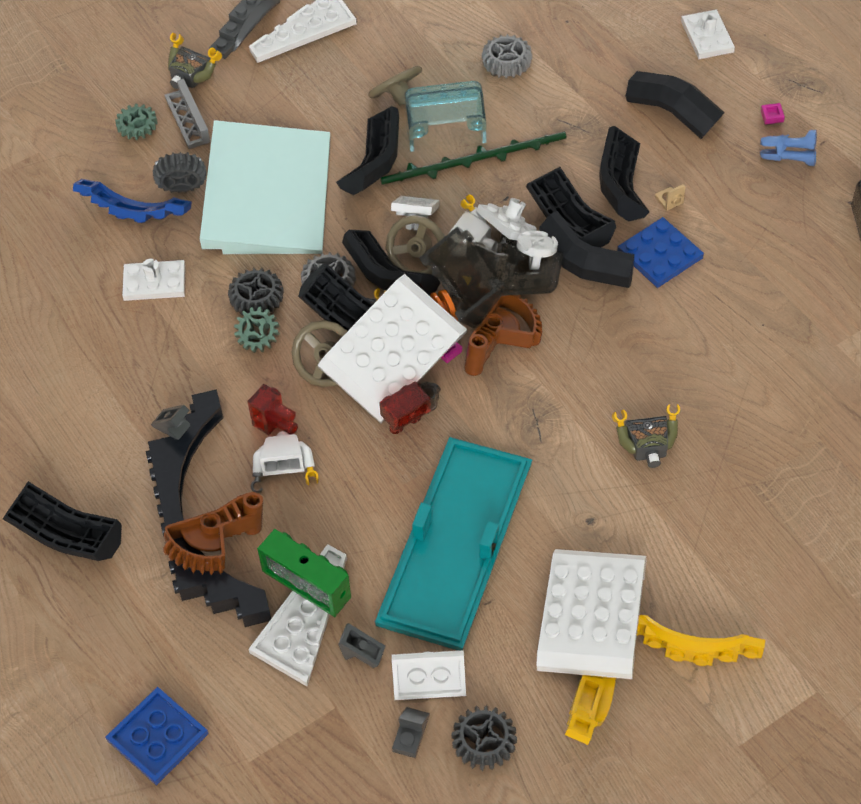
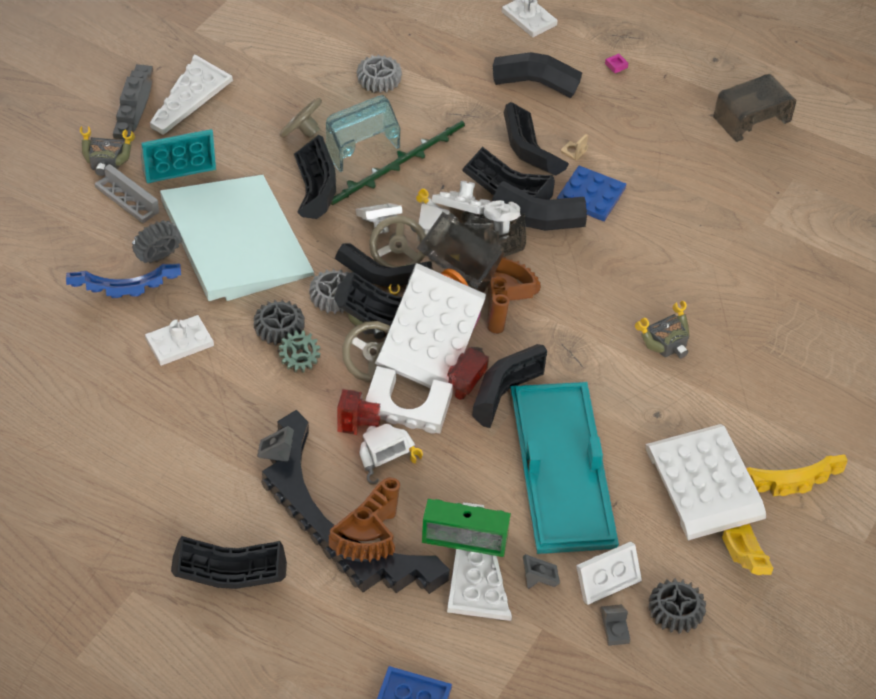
camera: 30 degrees left, 5 degrees down
sand green gear [115,104,158,140] -> none
medium blue piece [760,130,817,166] -> none
none -> teal slope [141,129,216,184]
none -> white arch [364,366,453,434]
none -> black piece [472,344,547,428]

